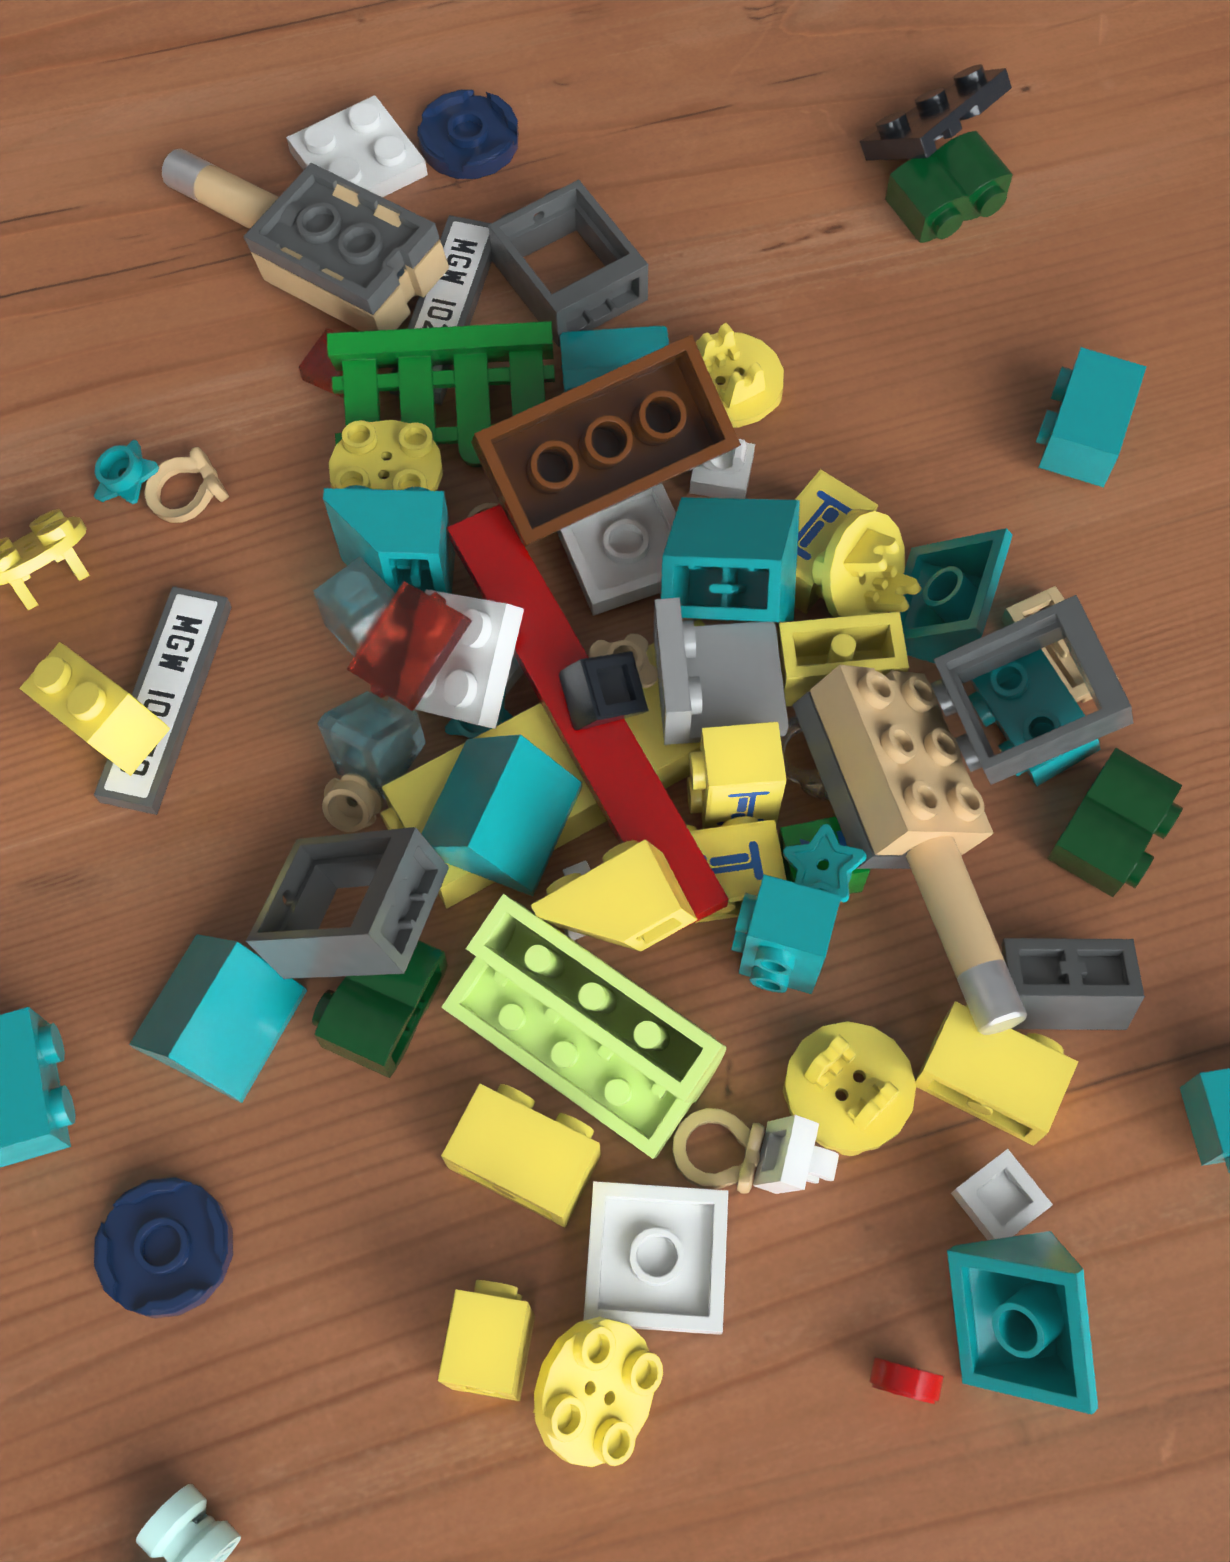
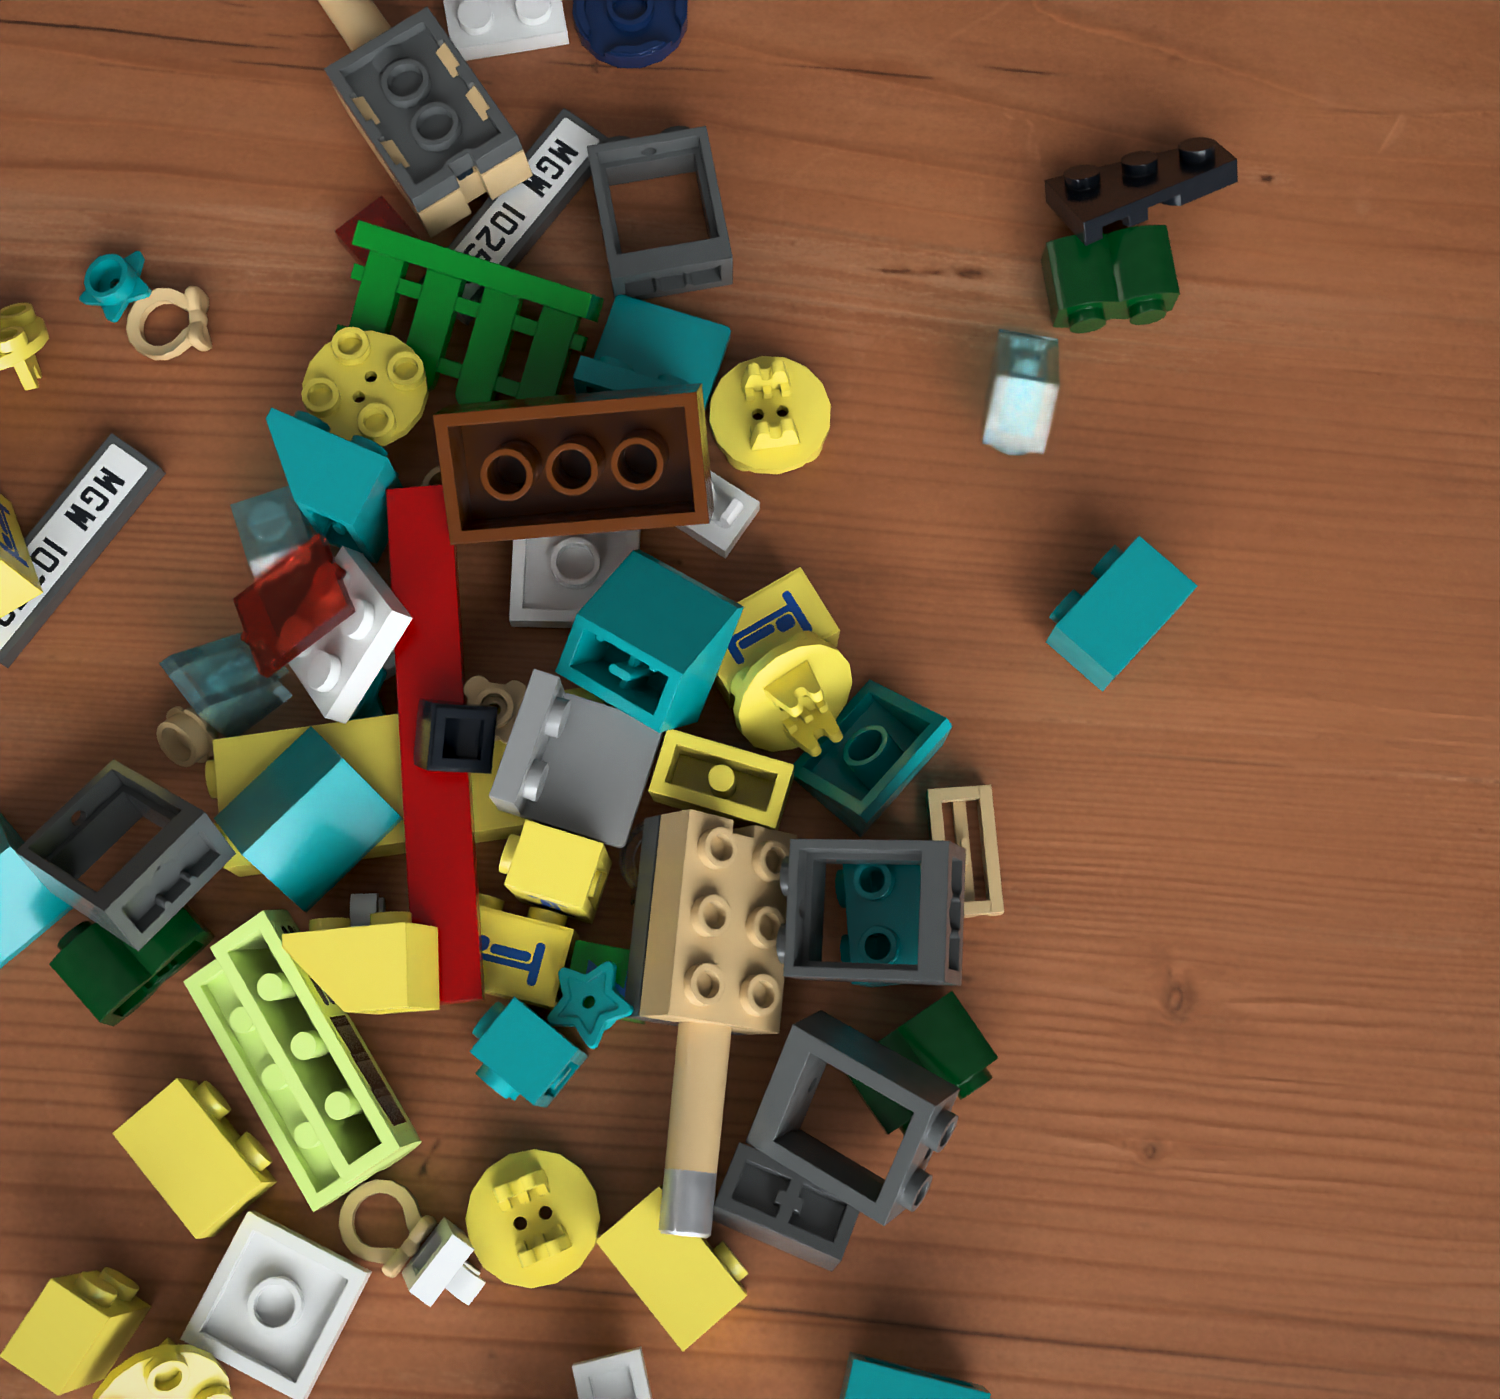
camera: 20 degrees right, 10 degrees up
none -> dark grey window [745,1010,960,1226]
none -> clear light blue slope [982,329,1060,455]

